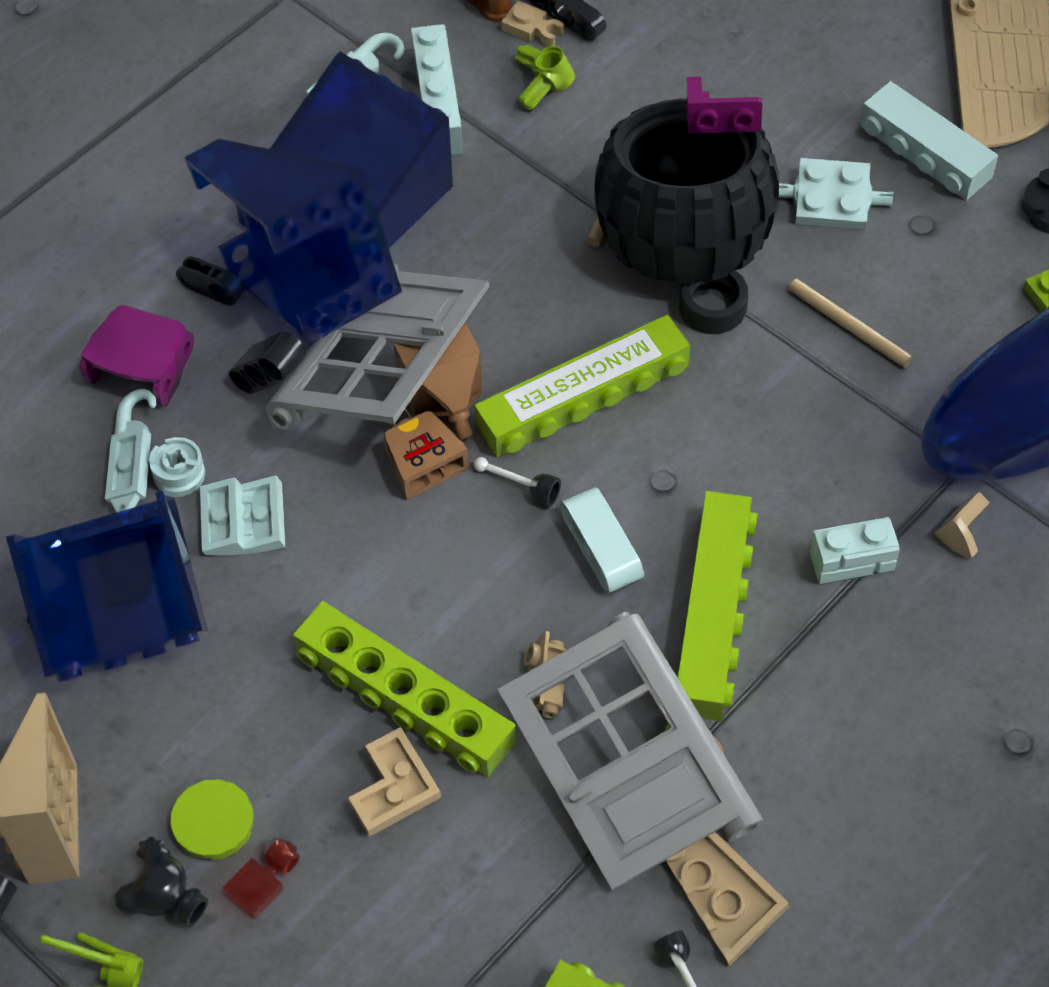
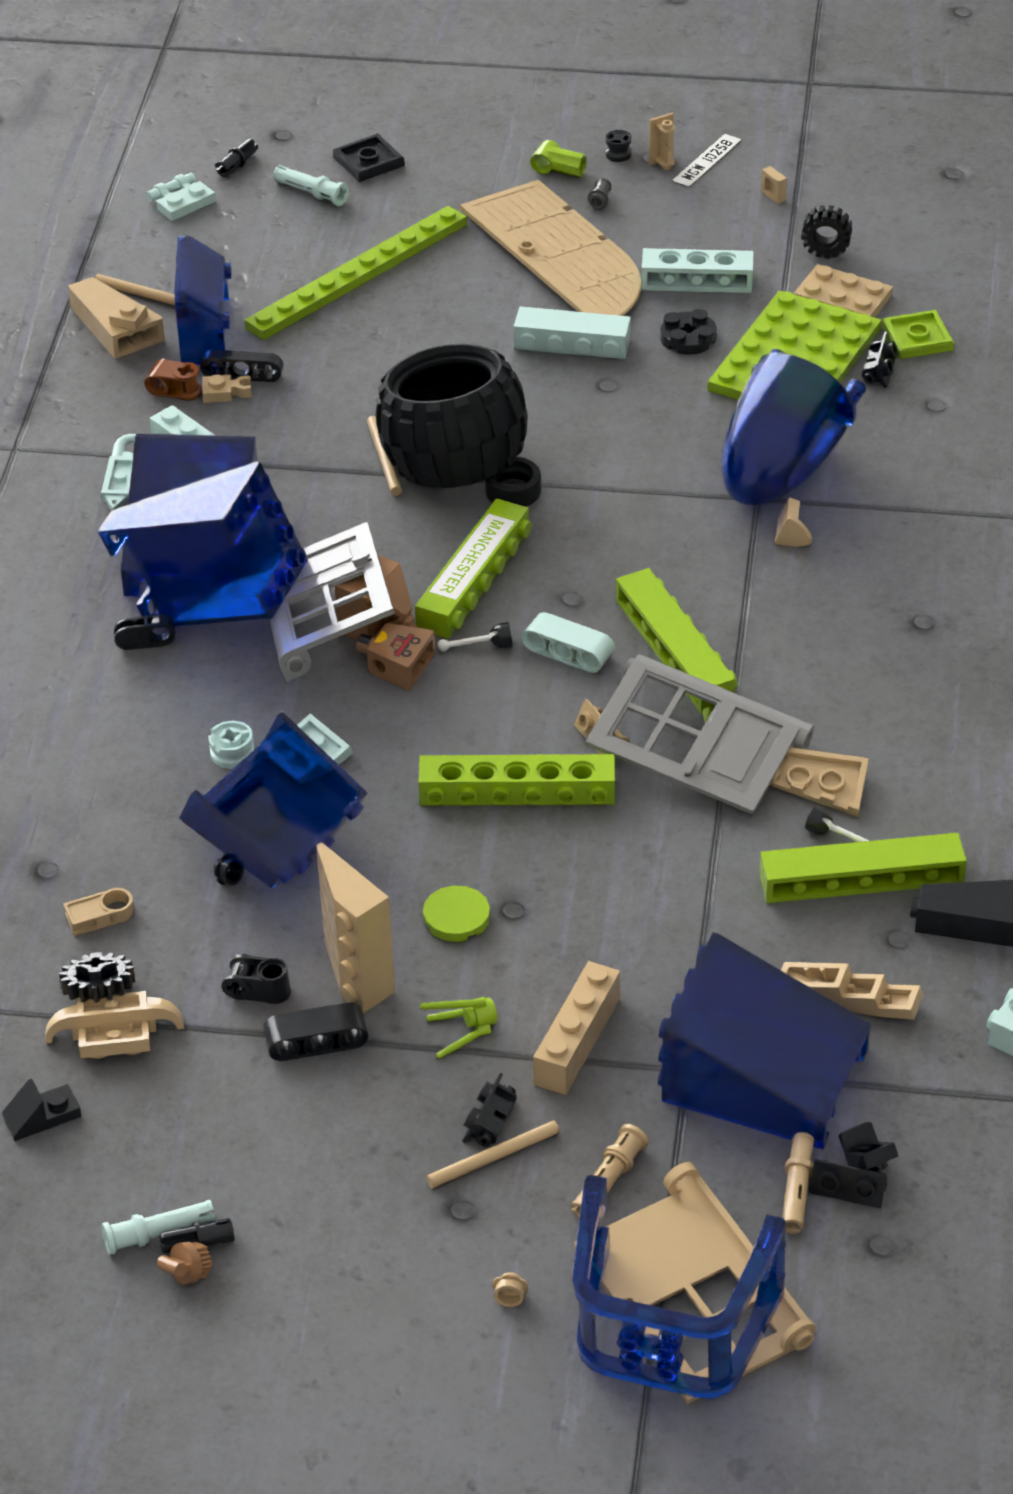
camera: 35 degrees left, 15 degrees down
magenta piece [79,305,194,406] -> none
light aqua plate [105,389,156,522] -> none
black animal [115,837,208,927] -> none
clear red plate [223,839,300,920] -> none
black beam [228,331,307,394] -> none
tan plate [348,727,441,837] -> none
lime axle [515,45,575,111] -> none
magenta bracket [686,77,763,133] -> none
light aqua plate [779,158,893,230] -> none
tan bar [788,278,913,368] -> none
light aqua brick [809,517,900,584] -> none

